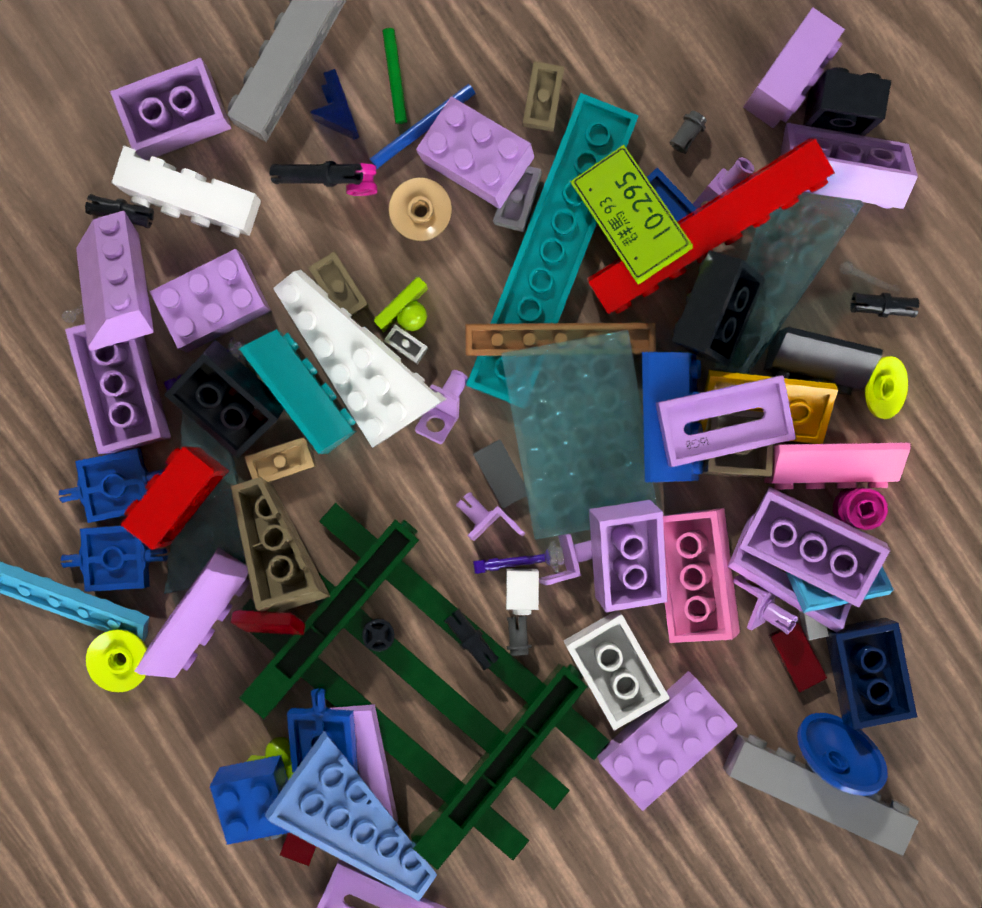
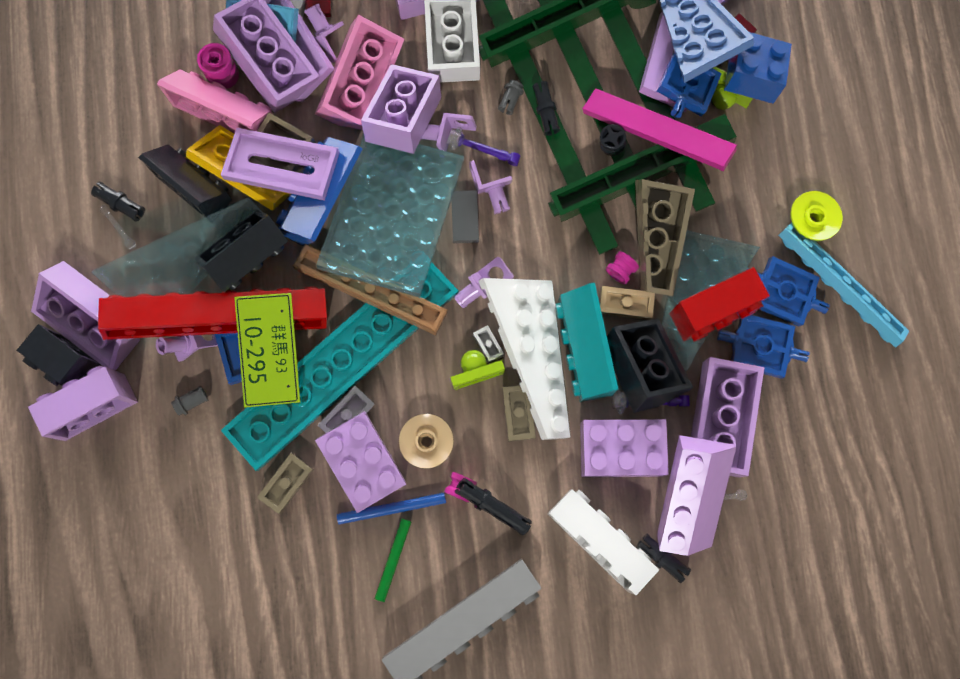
camera: 150 degrees left, 10 degrees down
lavender brick [110,57,232,161] -> none
lavender slope [135,547,250,678] -> none
dark red tile [231,610,306,635] -> none
clear blue slope [310,69,360,140] -> none
white brick [506,568,539,615] -> none
neon yellow dish [865,356,908,419] -> none
none -> dark pink tile [582,88,737,171]
none -> dark pink wheel [606,252,639,285]

